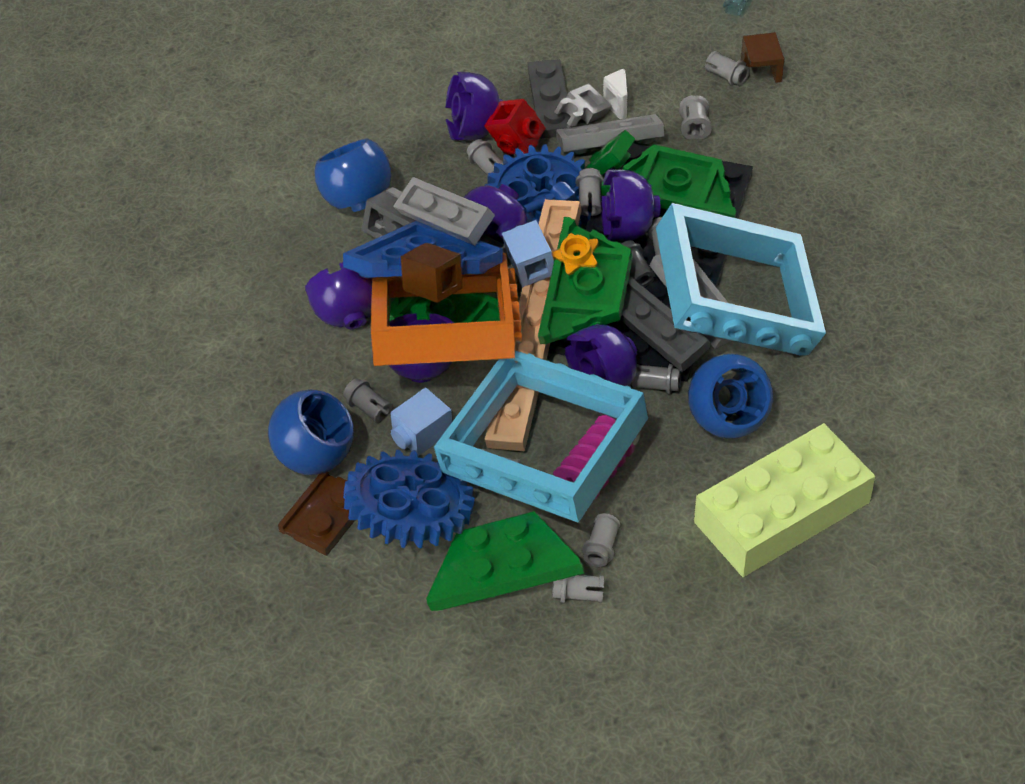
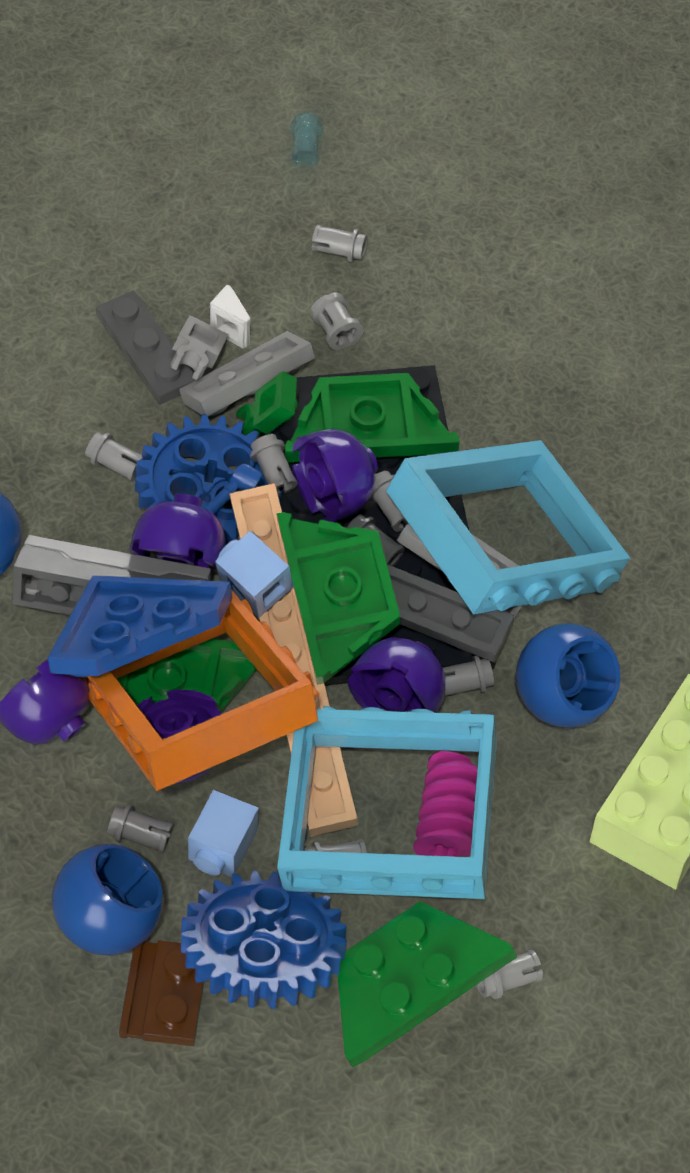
camera: 30 degrees left, 5 degrees up
light grey plate [393,177,495,246] -> none
reddish brown panel [401,243,462,303] -> none
dark purple cylinder [445,72,503,141] -> none
red brick [484,99,546,155] -> none
light orange plate [552,233,598,275] -> none
light grey pin [582,513,620,567] -> none
reddish brown panel [741,32,784,83] -> none

